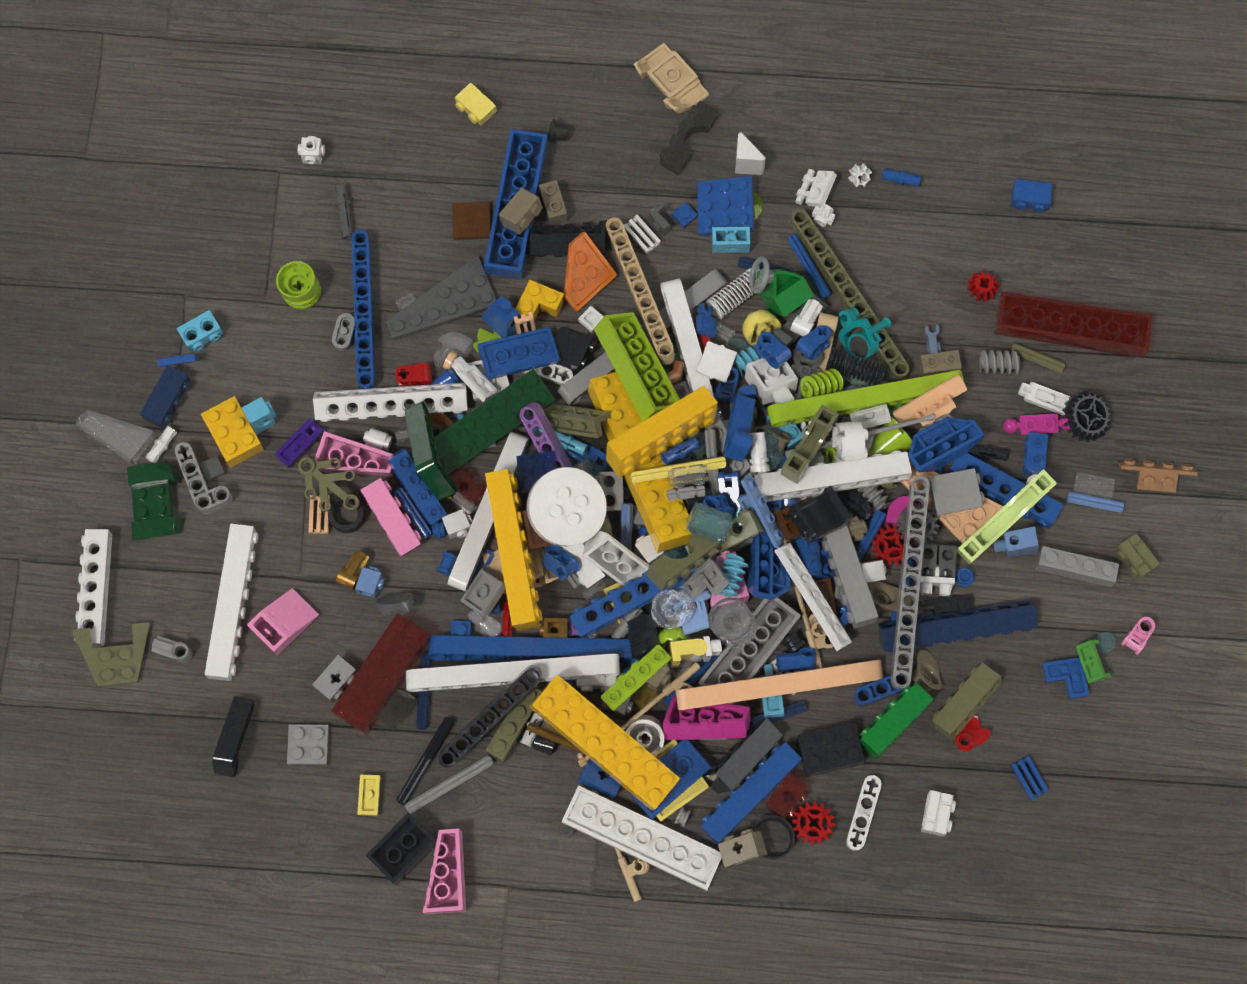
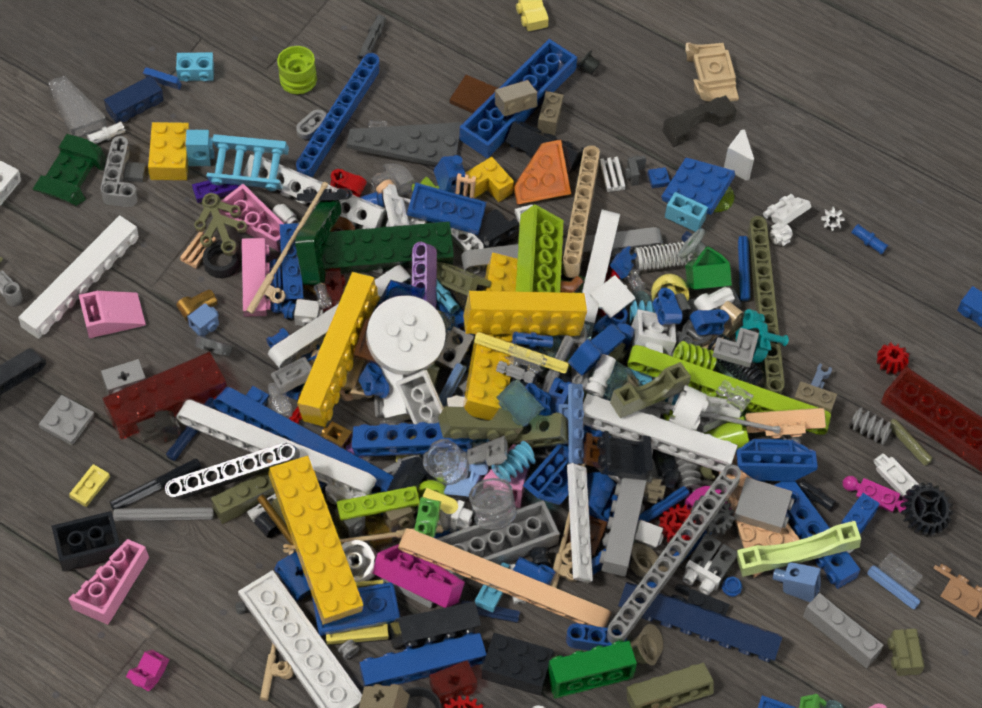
camera: 25 degrees right, 15 degrees down
none -> dark pink brick [126,649,170,691]
none -> medium azure fence [206,134,289,191]
none -> tan piece [246,182,328,314]
none -> black plate [297,188,352,201]
none -> bright green hips [415,497,442,538]
none -> light grey plate [712,328,759,368]
none -> clear plate [716,380,753,412]

